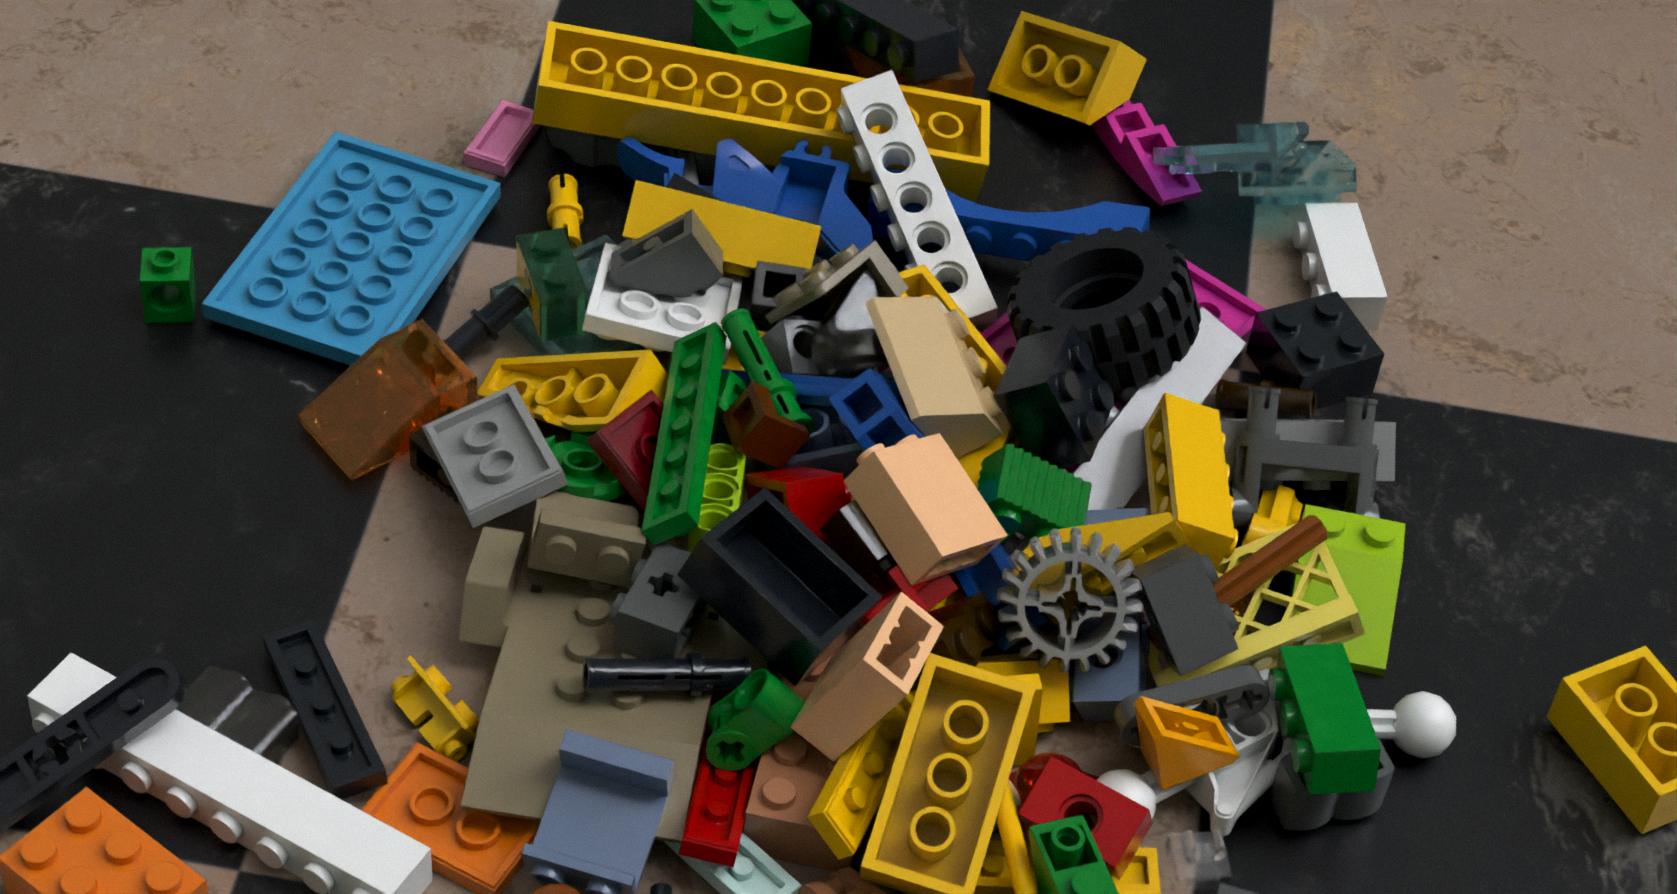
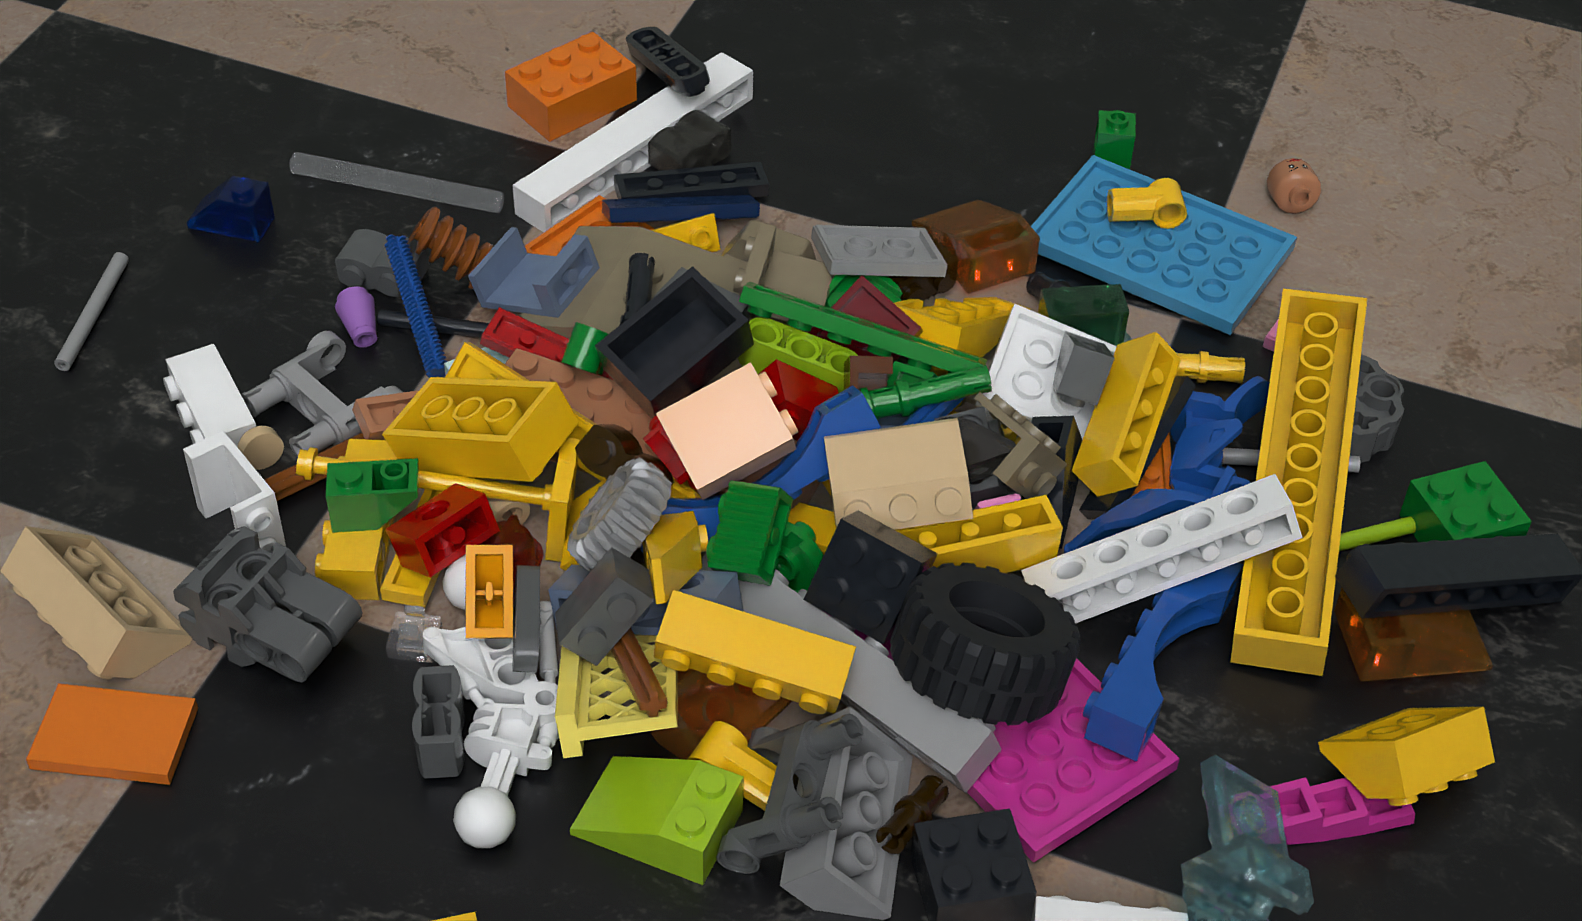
camera: 105 degrees right, 0 degrees up
light nougat brick [791,592,944,762] -> none
green brick [1268,643,1381,795] -> none
none -> dark blue tile [602,195,760,223]
none -> yellow piece [1107,178,1187,229]
none -> nougat head [1267,158,1321,214]

